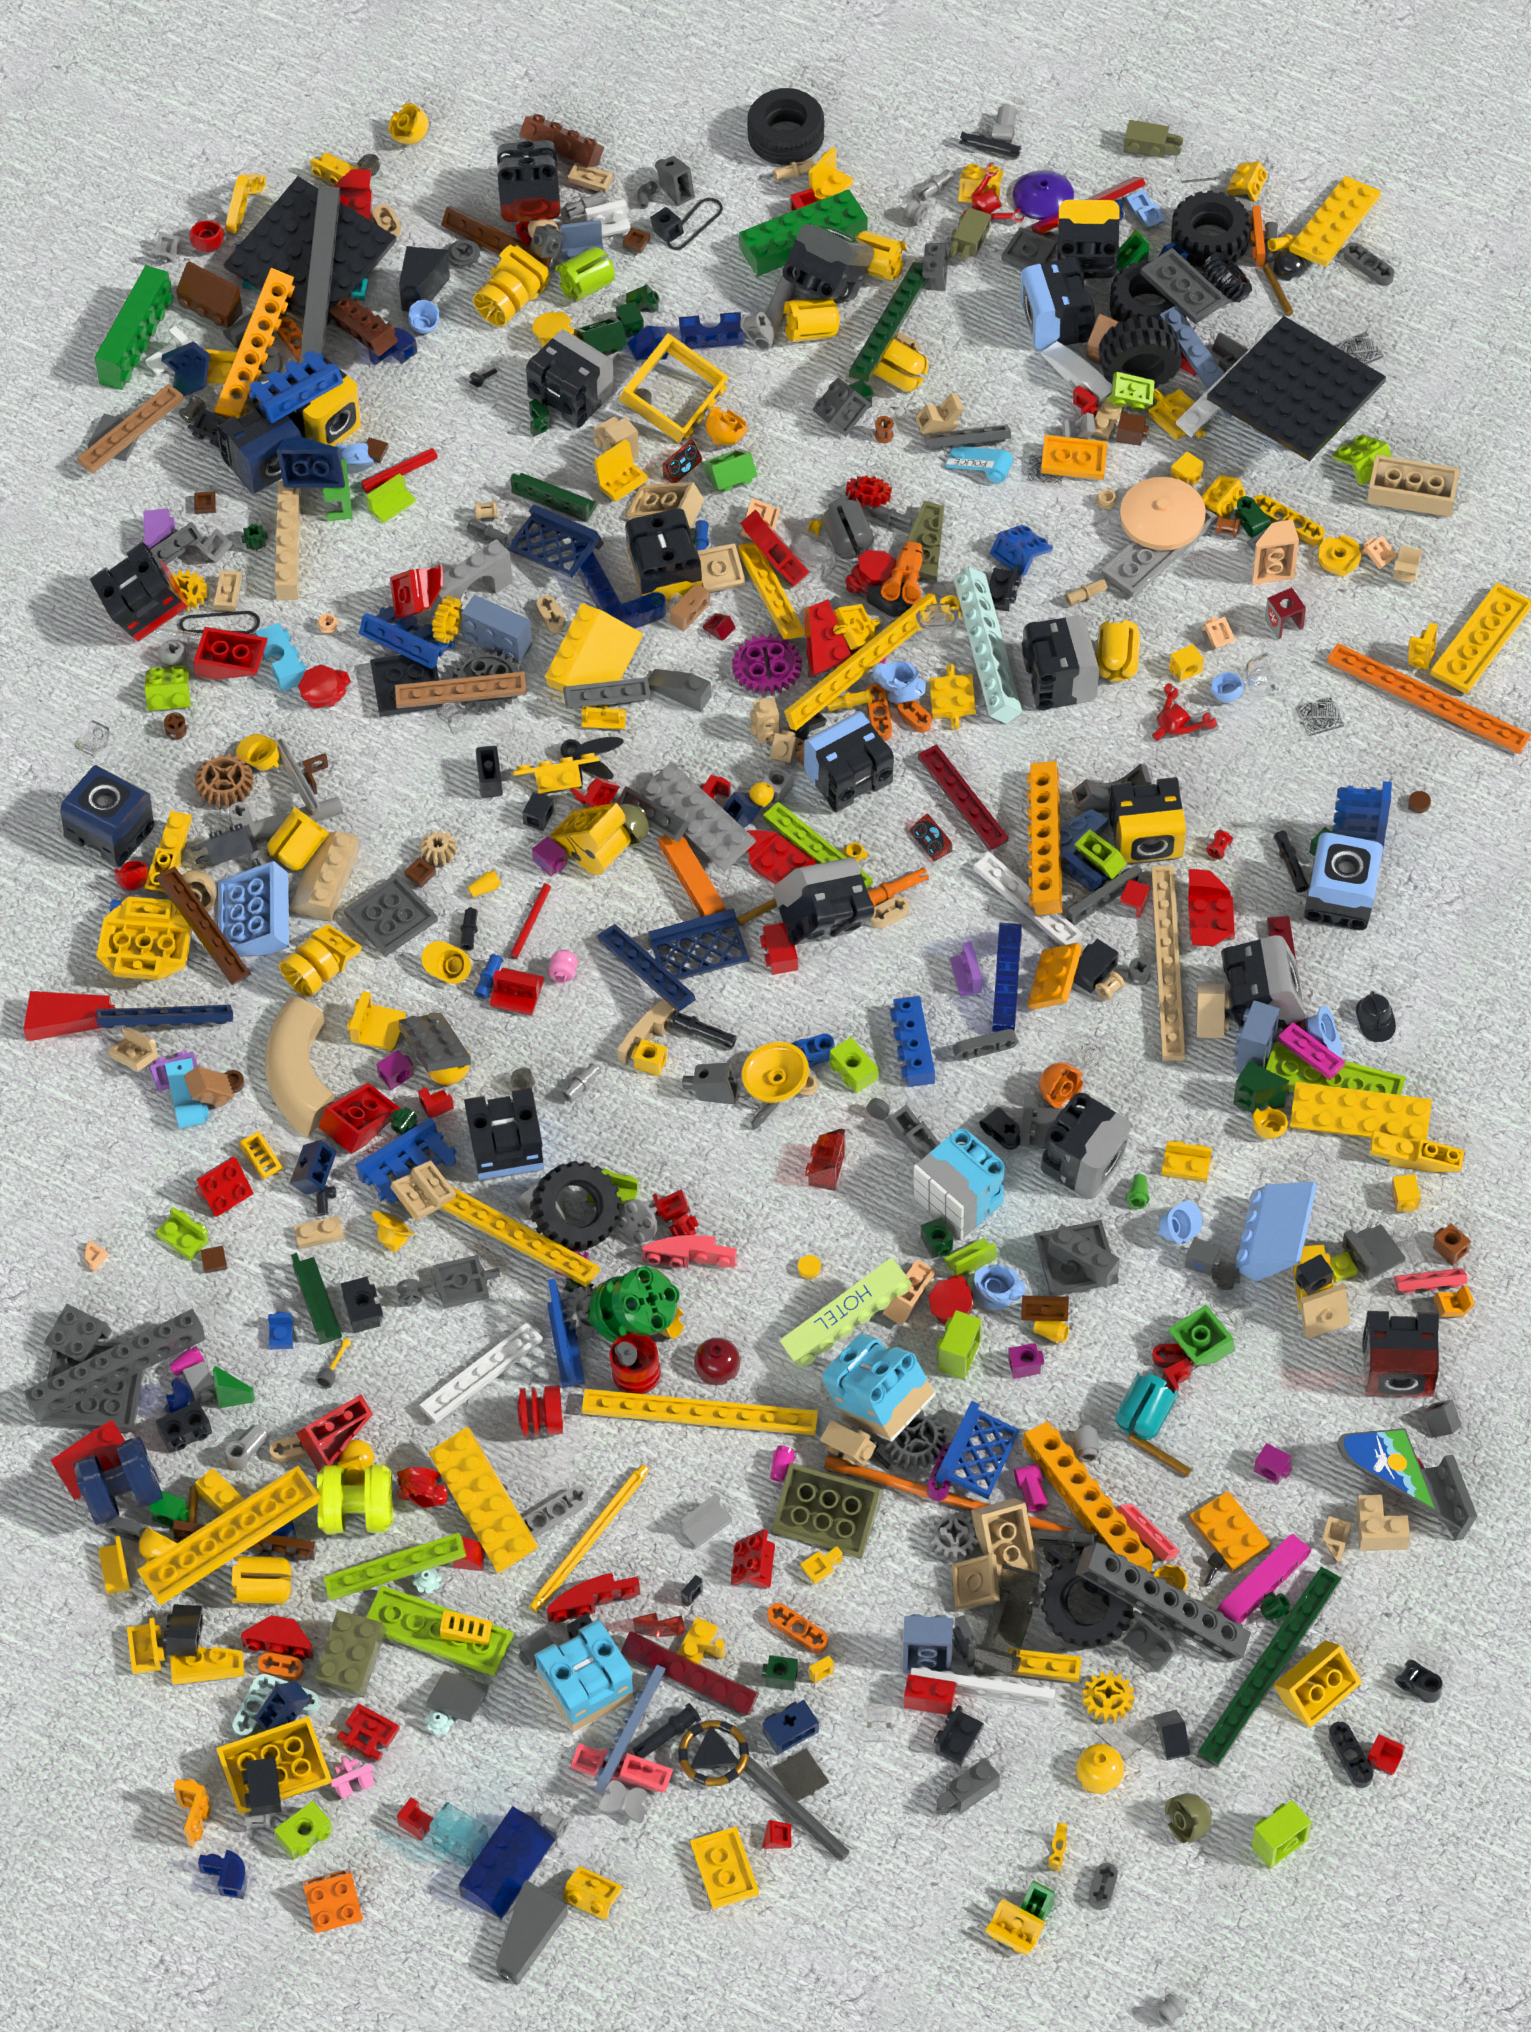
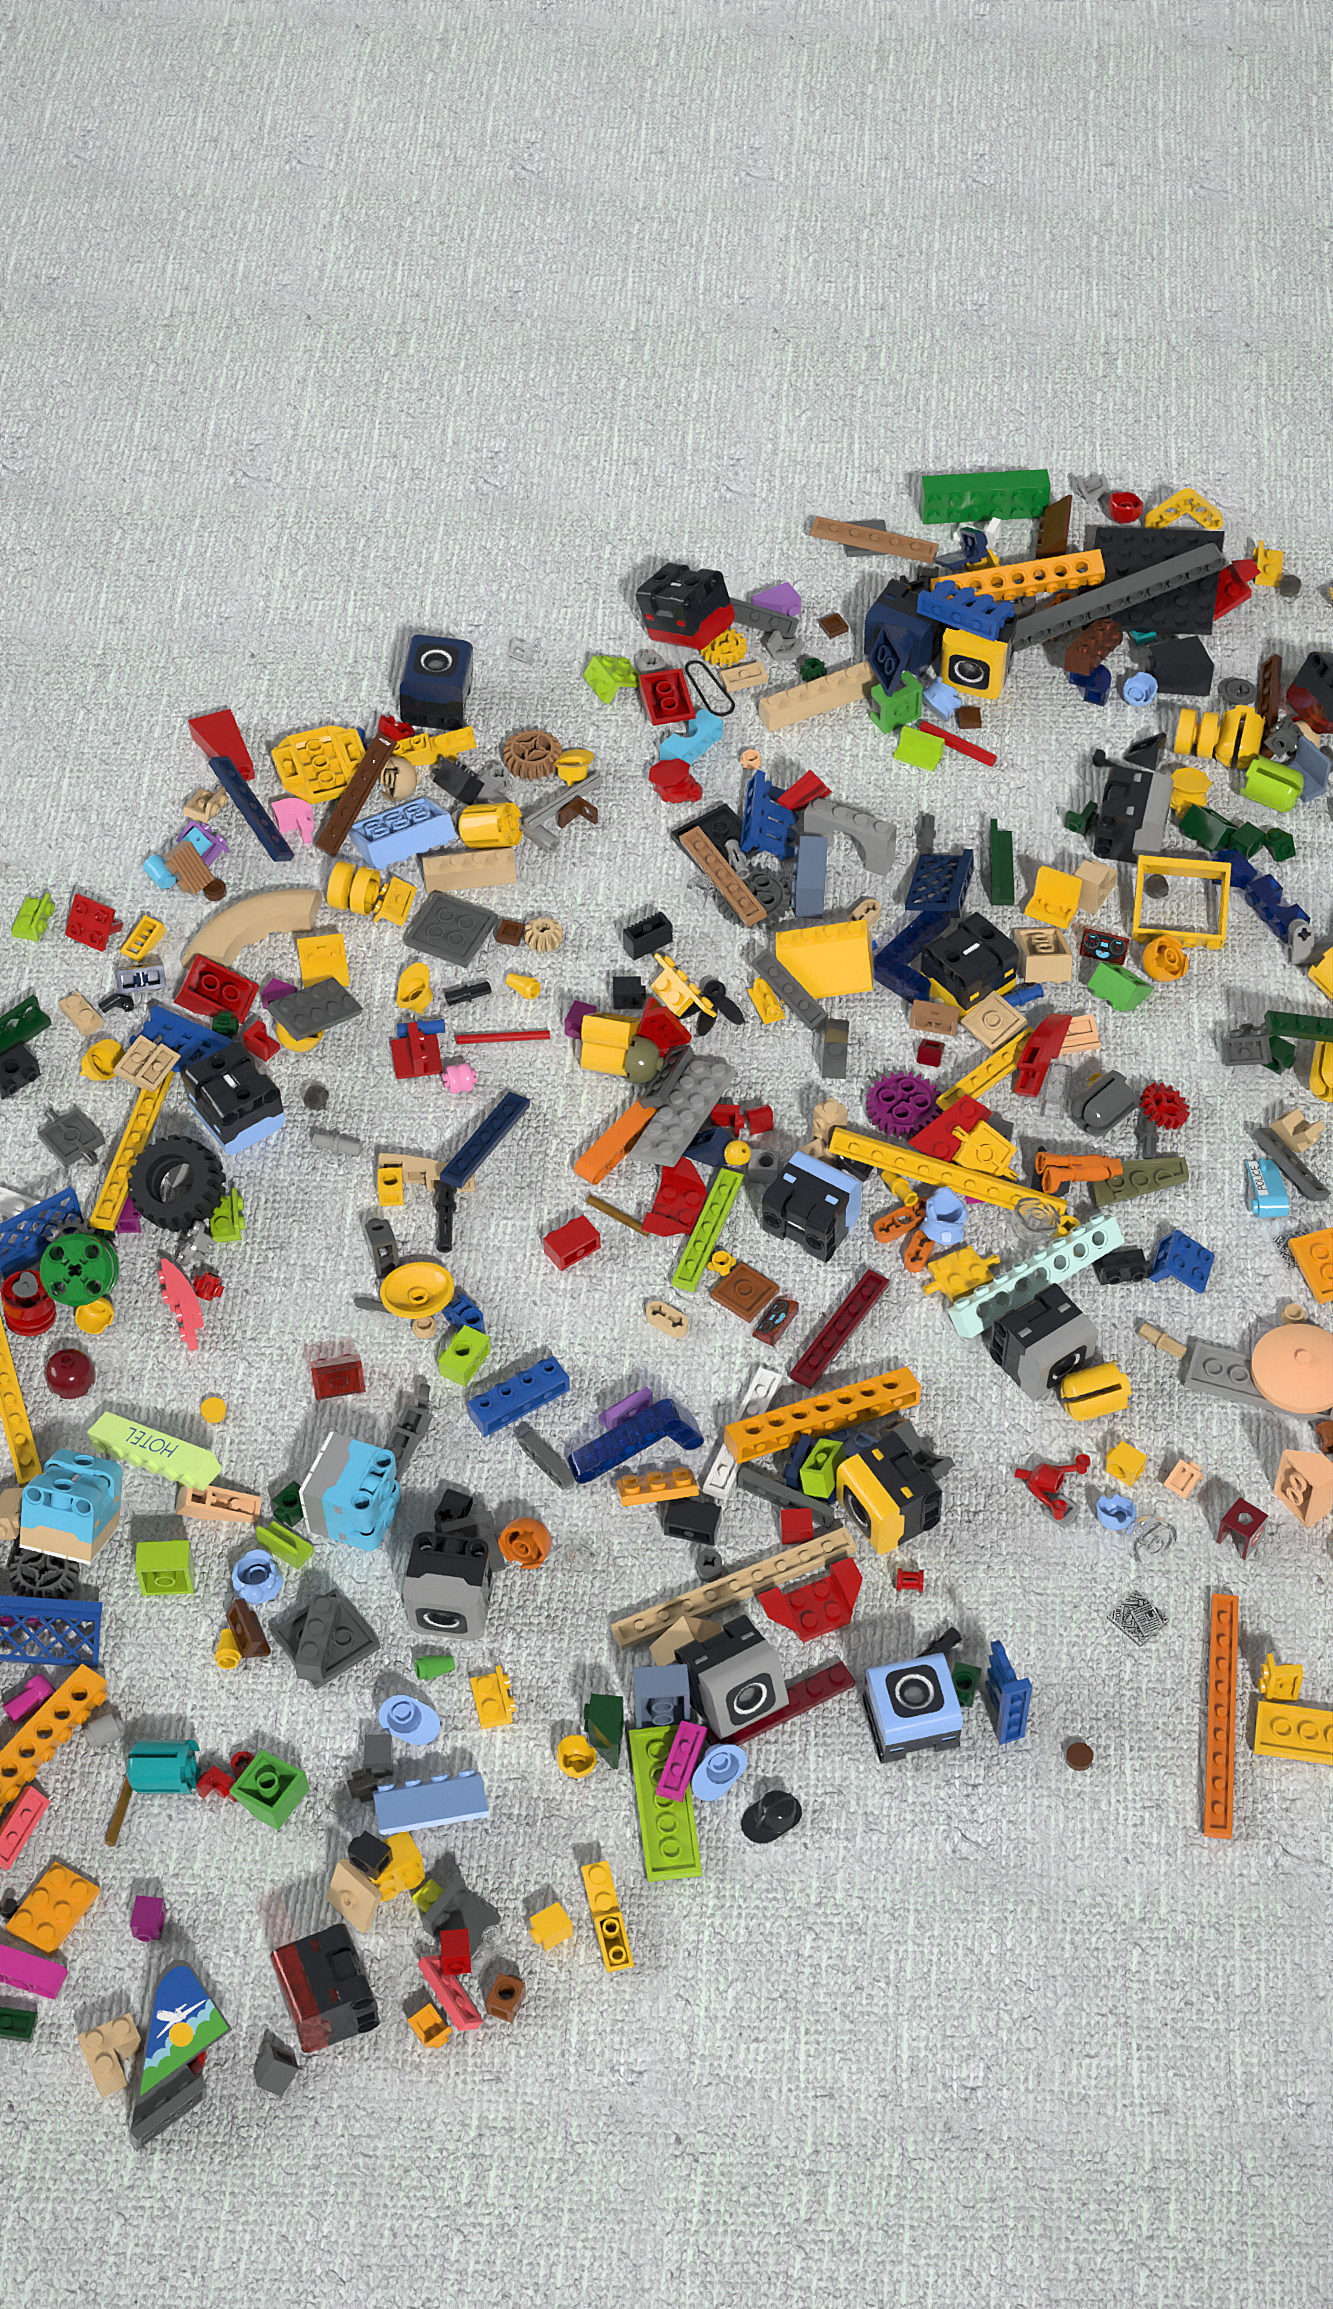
camera: 65 degrees right, 5 degrees down
reddish brown wheel [164,712,187,740] -> none
reddish brown tile [200,1246,227,1273] -> none
tan plate [372,204,401,238] -> none
dark grey wheel [396,1279,422,1306] -> none
yellow gear [432,596,463,644] -> none
tan bush [475,500,498,521] -> none
dark blue fence [648,908,749,980] -> none
red bracket [652,1189,691,1223] -> none
black piece [773,857,874,945] -> none
red piece [845,549,896,595] -> none
orange pin [867,867,929,907] -> none
dark orange bush [875,416,894,443] -> none
red piece [928,1275,973,1325] -> none
magenta brick [1008,1343,1044,1379] -> none
tan bush [1095,971,1125,1000] -> none
yellow plate [1290,1082,1432,1142] -> none
tan slope [1322,1516,1352,1563] -> none
none -> bright pink brick [271,798,315,844]
none -> red brick [440,1929,471,1975]
none -> dark orange tile [710,1261,780,1323]
none -> light grey pin [724,840,750,880]
none -> red brick [743,1104,773,1135]
none -> black slope [1124,732,1167,771]

